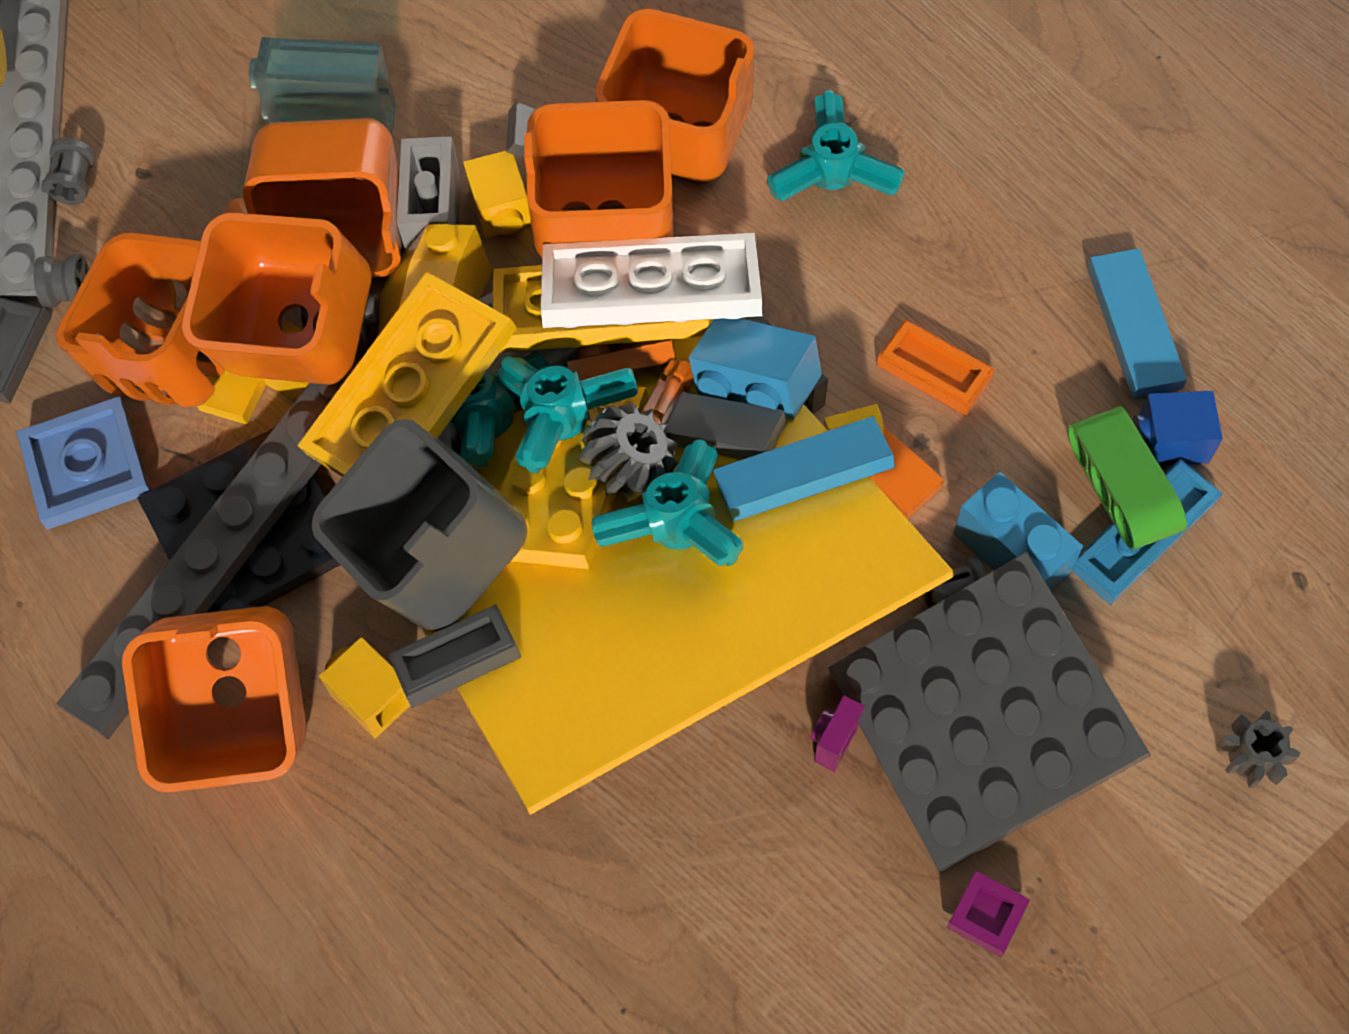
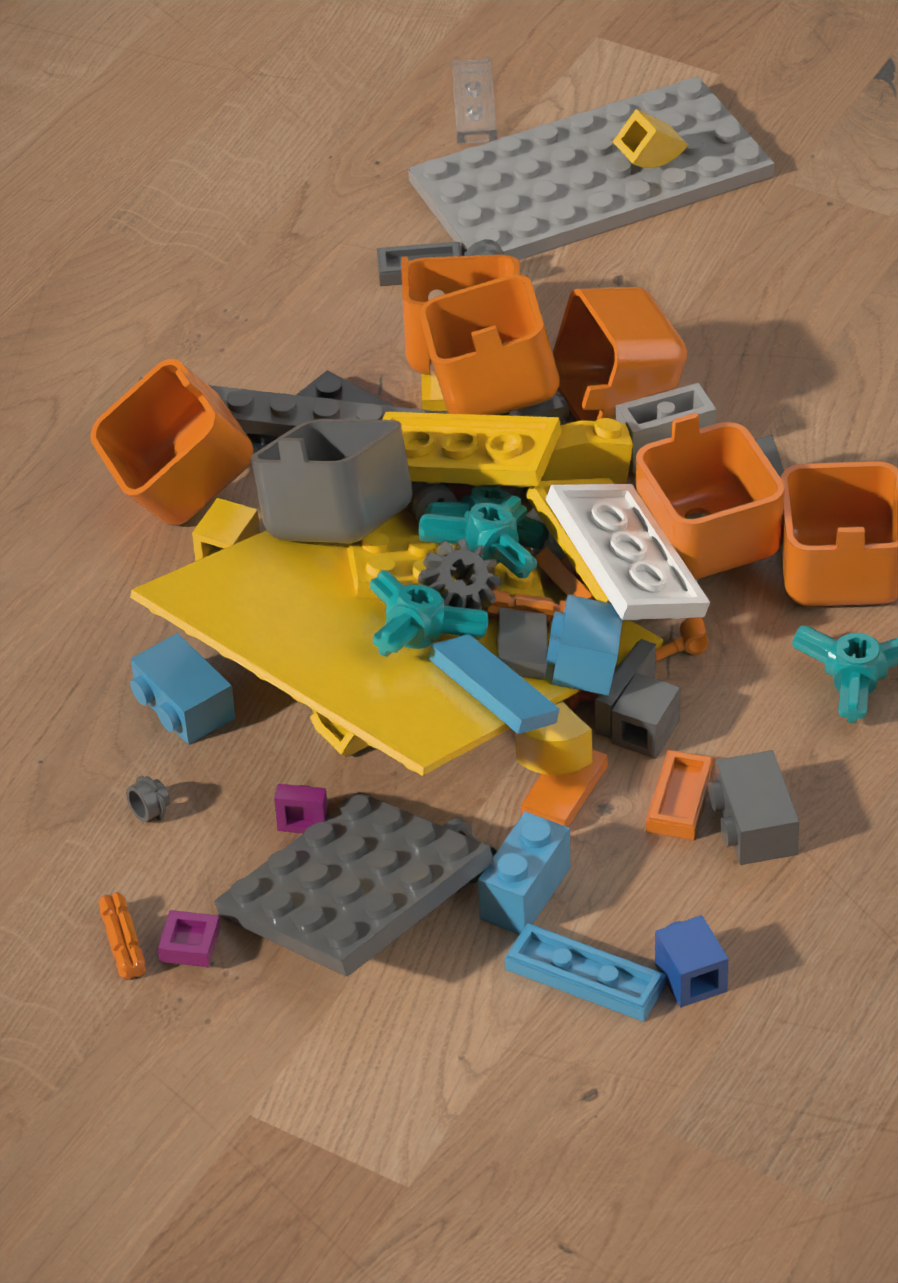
camera: 70 degrees right, 20 degrees down
medium blue plate [16,396,151,530] -> none
dark grey bush [41,138,96,205] -> none
clear light blue brick [249,37,397,136] -> none
dark grey tile [388,605,521,708] -> none
bright green beam [1067,406,1187,550] -> none
dark azure tile [1087,248,1187,398] -> none
dark grey gear [1219,711,1300,788] -> none
none -> orange axle [98,892,146,980]
none -> dark grey plate [126,776,170,822]
none -> dark azure brick [130,633,236,745]
none -> dark grey brick [612,673,680,759]
none -> dark grey brick [708,750,800,865]

